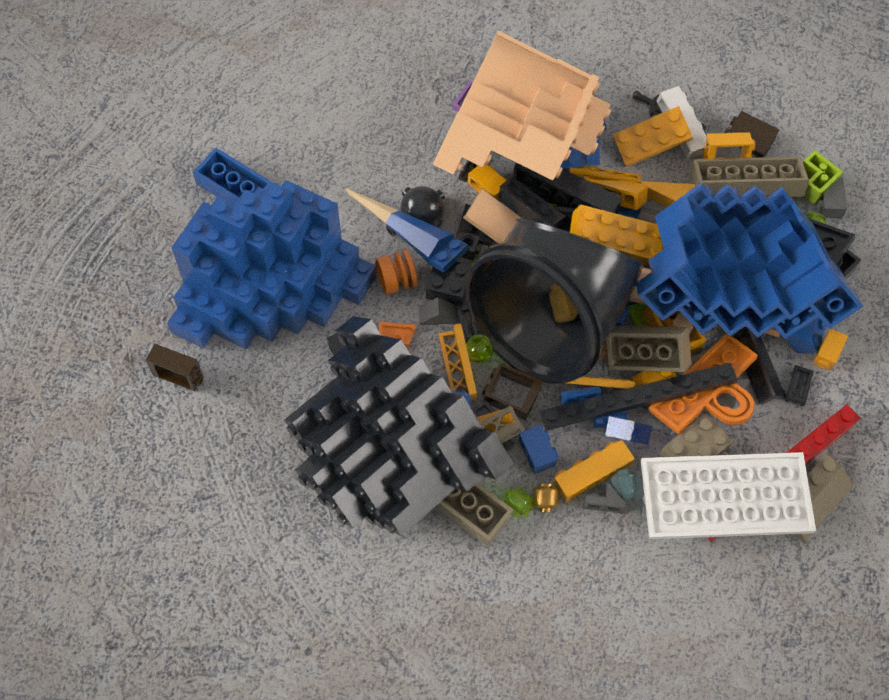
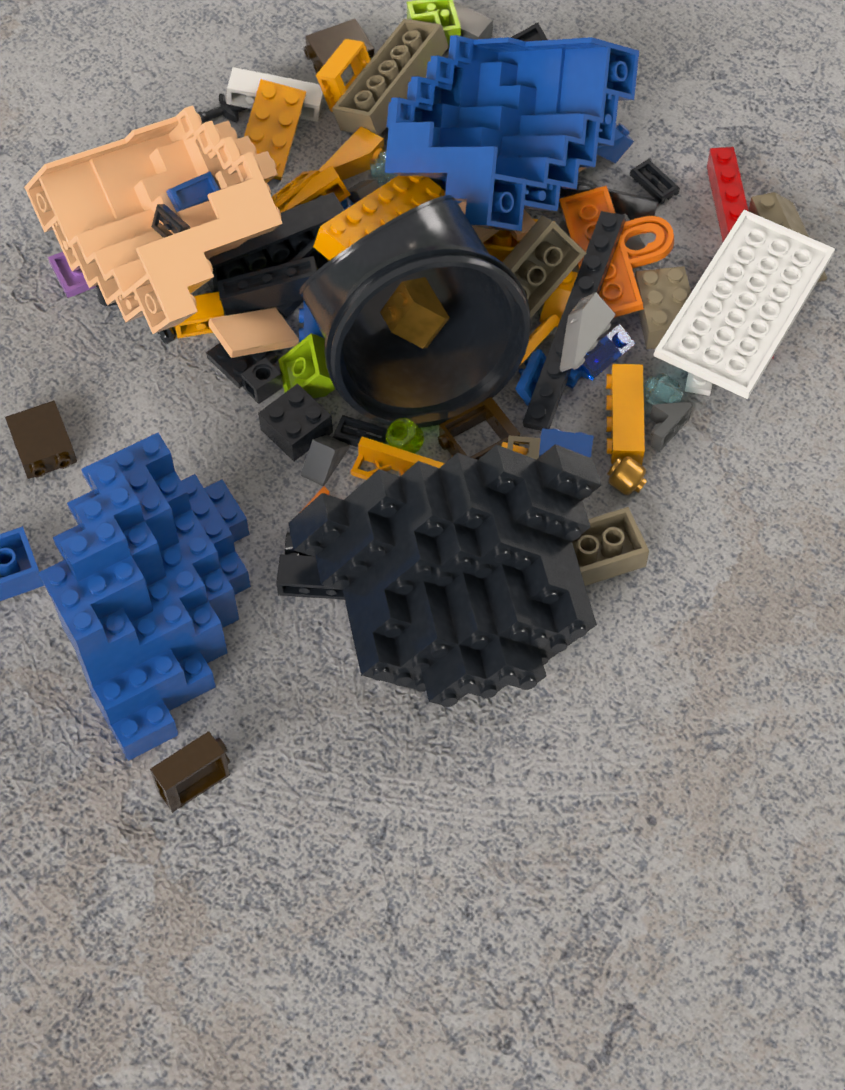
camera: 55 degrees left, 5 degrees down
blue plate [346,188,469,273] -> none
orange wheel [375,249,417,296] -> none
black piece [386,186,445,236] -> none
clear neon green head [504,487,534,518] -> none
light orange slope [812,329,848,370] -> none
none -> dark brown panel [5,400,77,479]
none -> black tile [151,204,190,238]
none -> blue tile [166,171,220,212]
none -> light grey slope [560,292,616,372]

